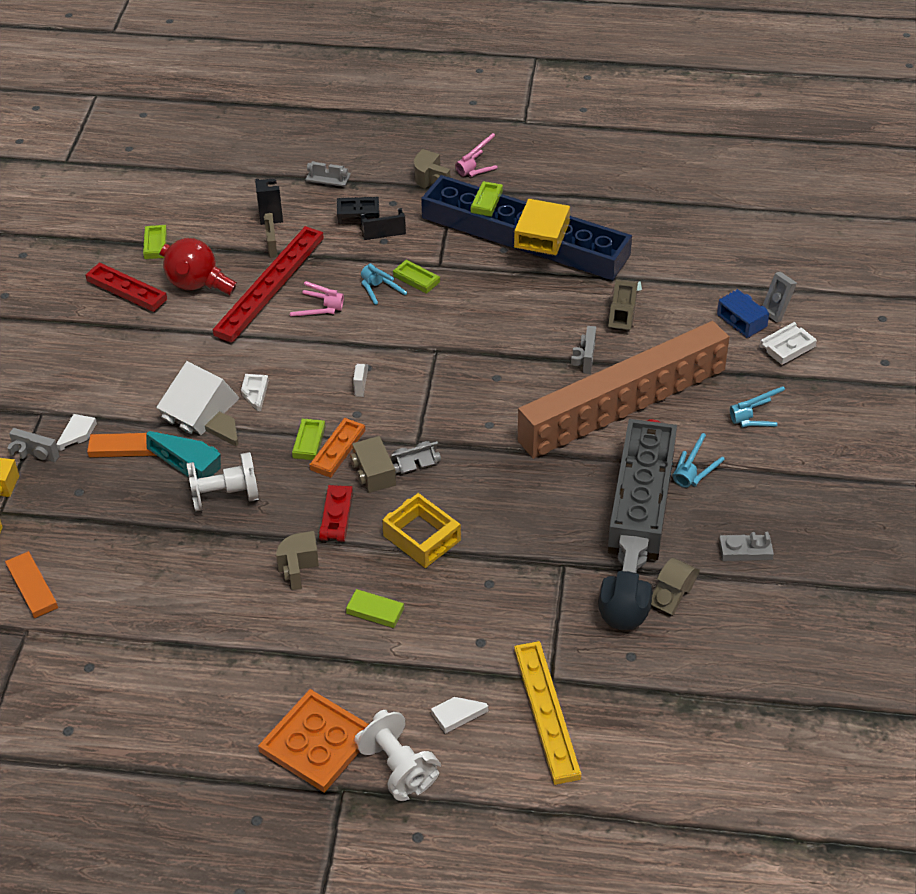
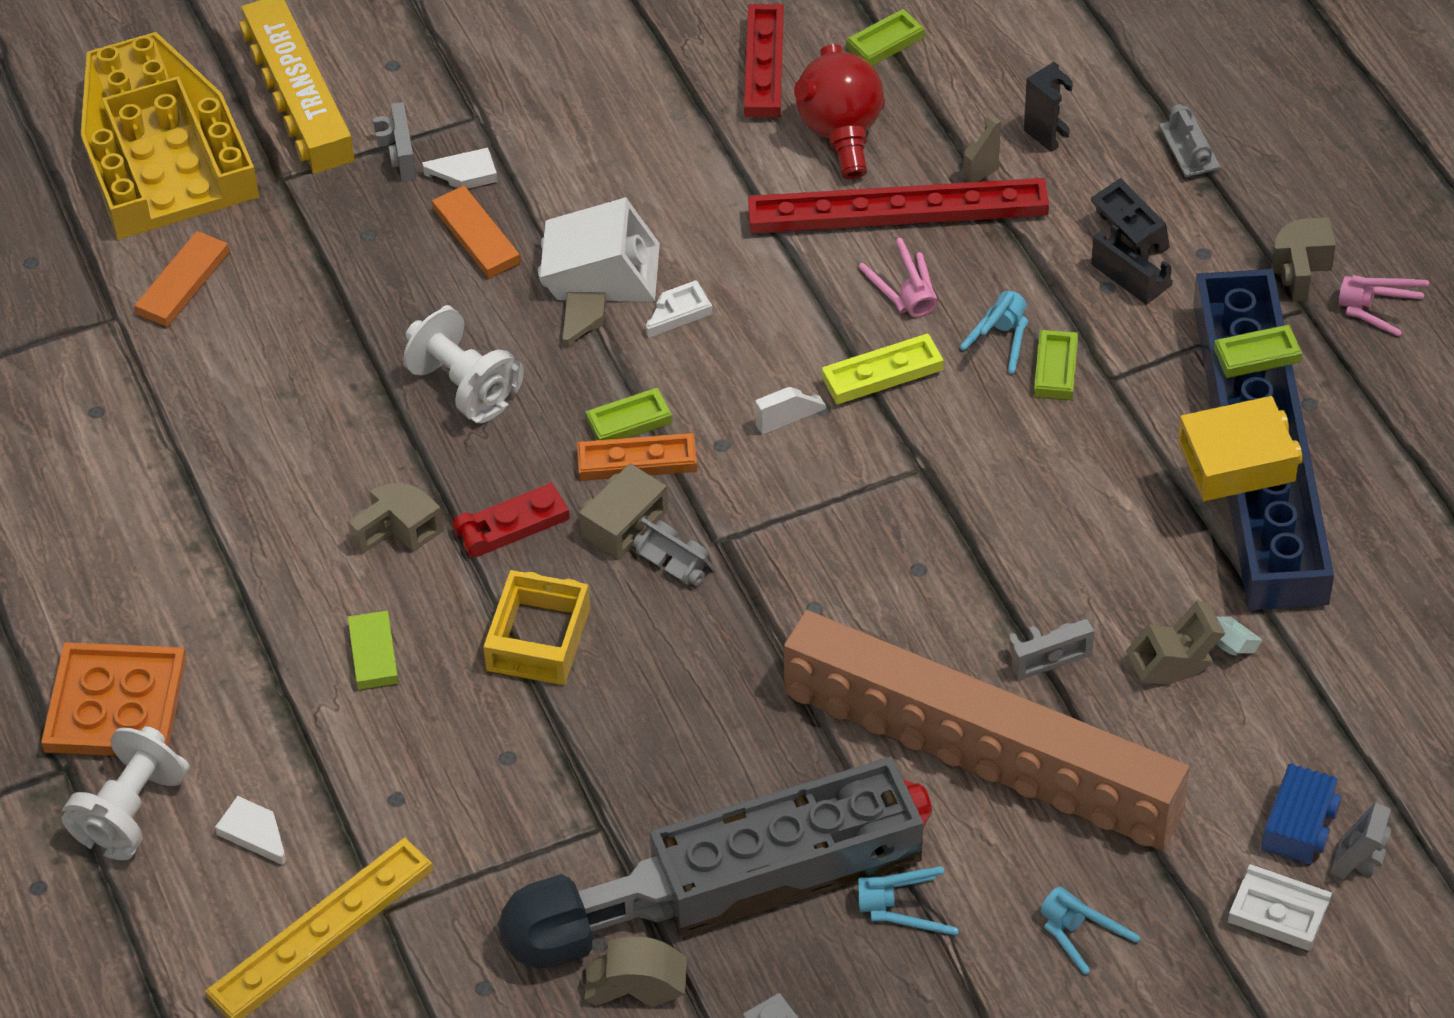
camera: 60 degrees right, 5 degrees up
teal slope [146,431,221,479] -> none
none -> neon yellow plate [822,333,944,405]

